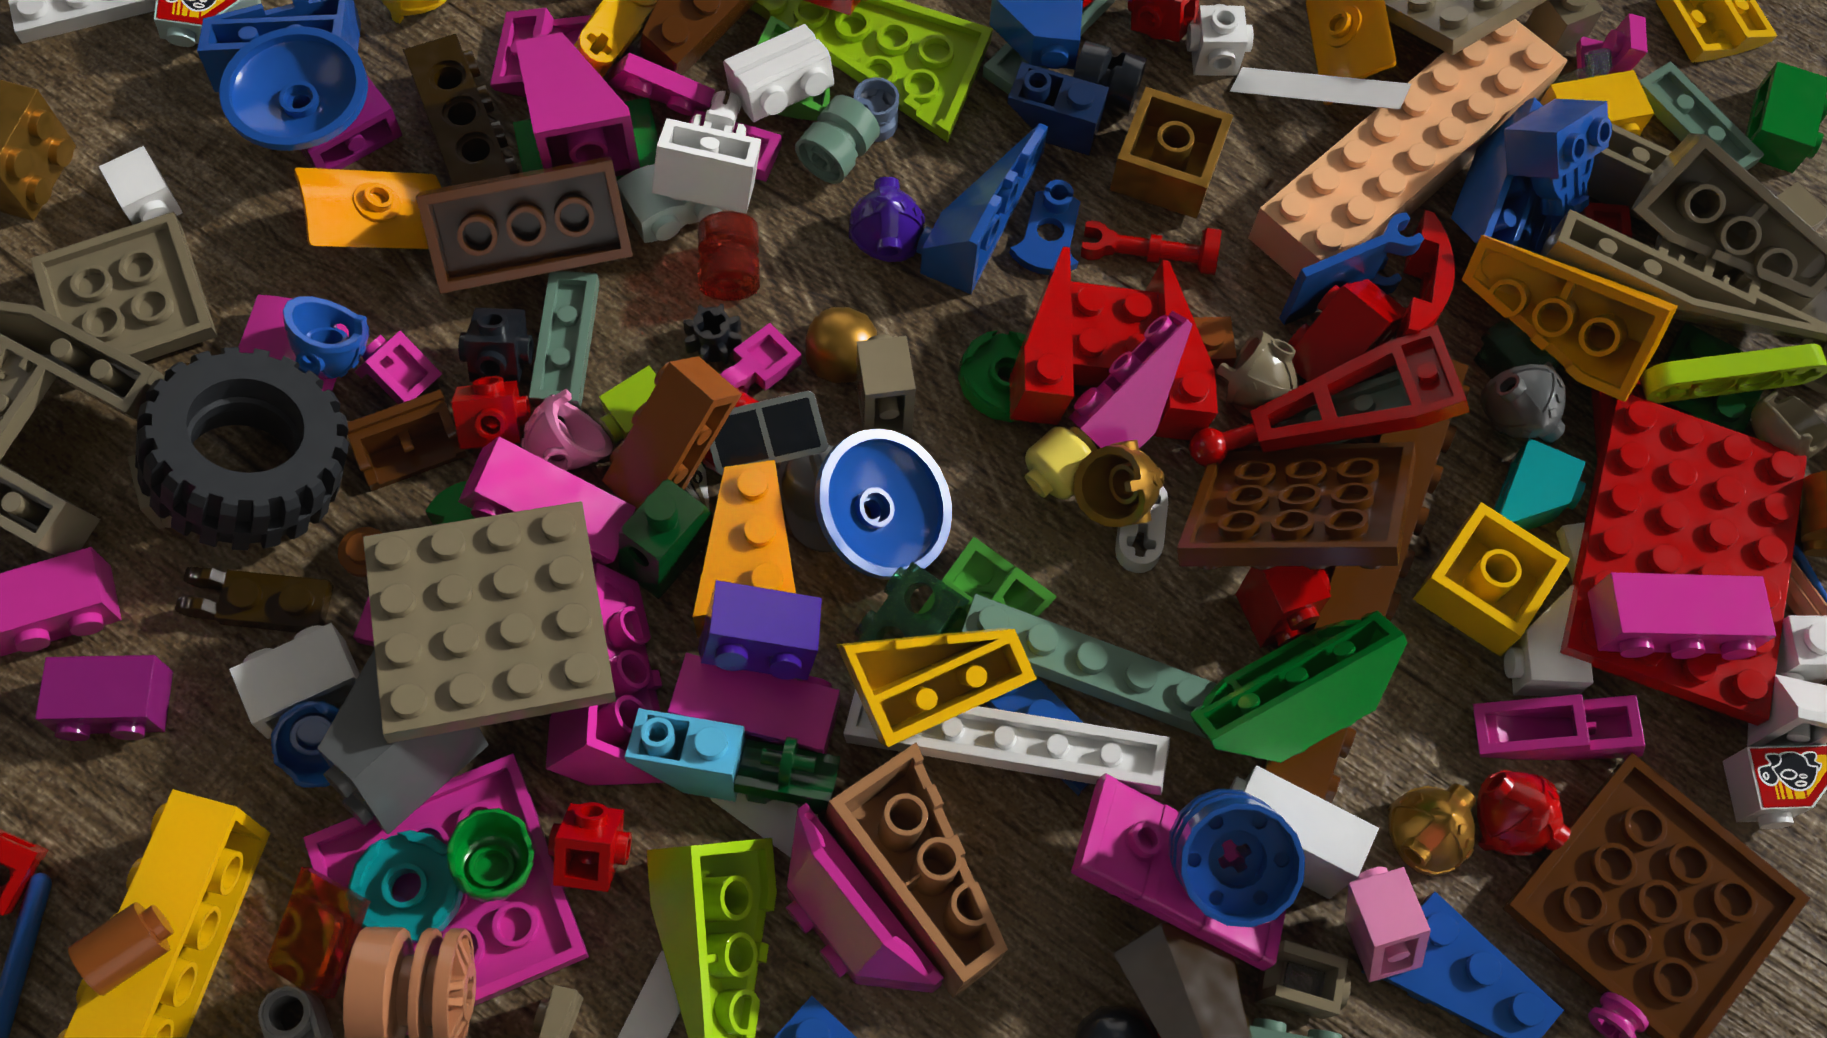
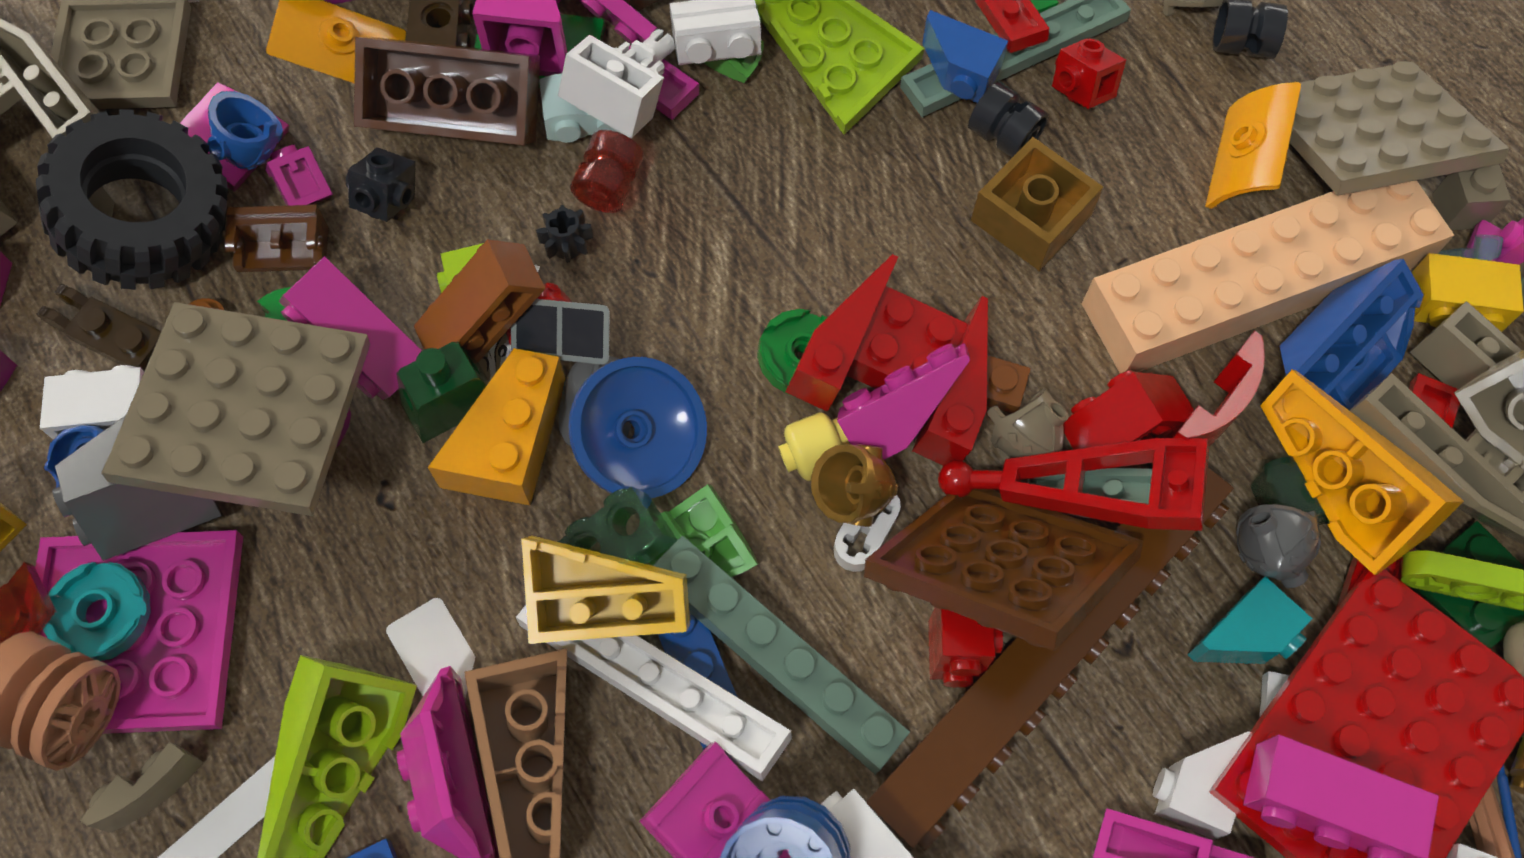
camera: 25 degrees right, 0 degrees up
green hair [447,808,534,902] -> none
red brick [451,376,531,449] -> none
bright pink helmet [521,389,613,471] -> none
sand green plate [529,271,600,410] -> none
dark pink wedge [546,563,665,786] -> none
red brick [548,802,632,892] -> none
medium azure slope [625,708,746,802] -> none
dark pink brick [668,653,840,754] -> none
dark purple slope [698,580,822,680] -> none
dark pink plate [720,323,802,393] -> none
dark green hips [734,737,841,814] -> none
sand green wheel [795,95,880,184] -> none
pearl gold hair [805,307,877,383] -> none
dark purple helmet [848,177,925,262] -> none
sand blue wheel [854,77,899,142] -> none
dark tan brick [856,334,916,435] -> none
blue wedge [916,123,1048,294] -> none
dark blue slope [1007,62,1109,156] -> none
blue piece [1009,180,1080,275] -> none
red piece [1081,220,1222,275] -> none
white brick [1186,4,1254,76] -> none
green wedge [1190,610,1408,763] -> none
white sticker [1230,67,1411,110] -> none
blue flag [1279,213,1424,325] -> none
yellow brick [1413,502,1570,656] -> none
blue brick [1504,99,1612,234] -> none

